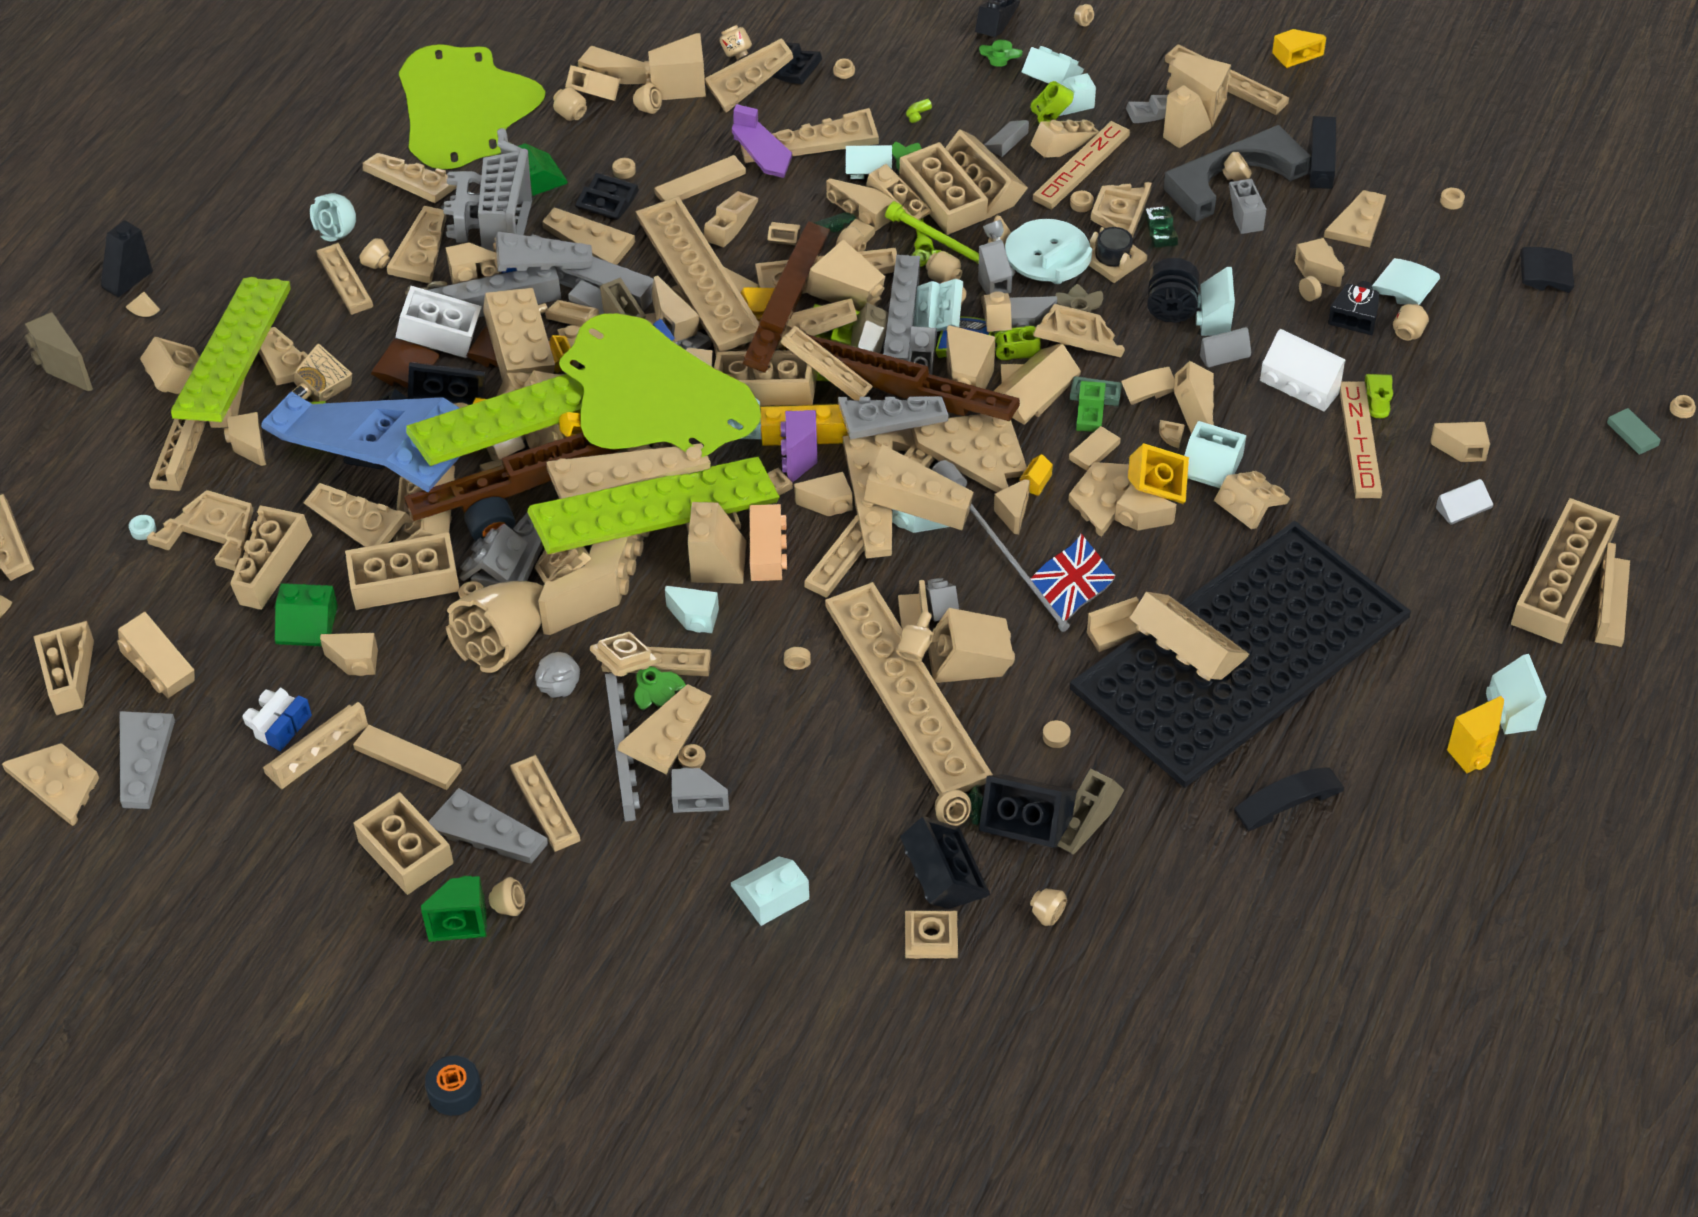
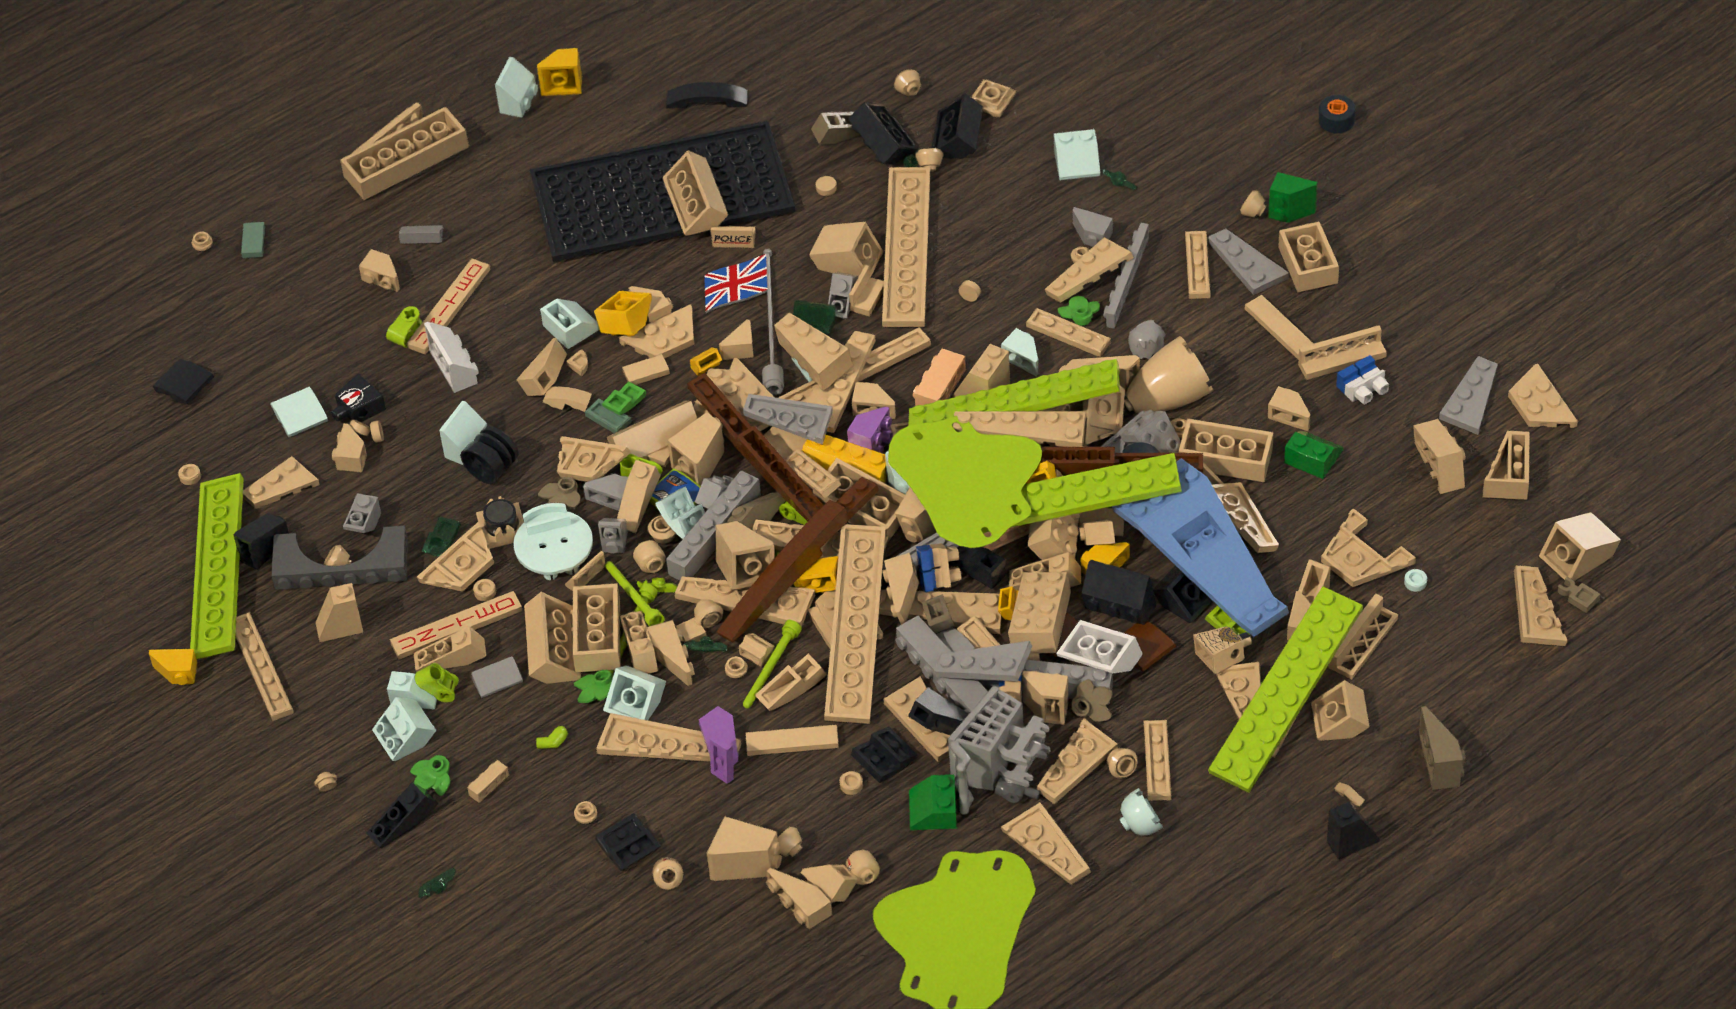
camera: 150 degrees left, 0 degrees up
tan wedge [230,505,312,610] -> none
tan piece [590,631,658,676] -> none
tan wing [705,38,793,113] -> none
tan piece [896,611,933,662] -> none
light grey hinge [983,220,1015,276] -> none
light grey slope [1126,95,1167,123] -> none
tan slope [1167,51,1231,127] -> none
light grey slope [1200,327,1251,367] -> none
tan bracket [1214,471,1290,529] -> none
tan head [1393,304,1429,341] -> none
none -> lime plate [190,473,244,659]
none -> tan tile [349,420,370,436]
none -> tan piece [467,760,509,803]
none -> tan plate [725,657,747,678]
none -> lime piece [743,620,802,708]
none -> clear green bracket [792,300,836,334]
none -> black slope [908,688,985,741]
none -> clear green piece [1101,169,1137,190]
none -> tan slope [1298,559,1331,604]

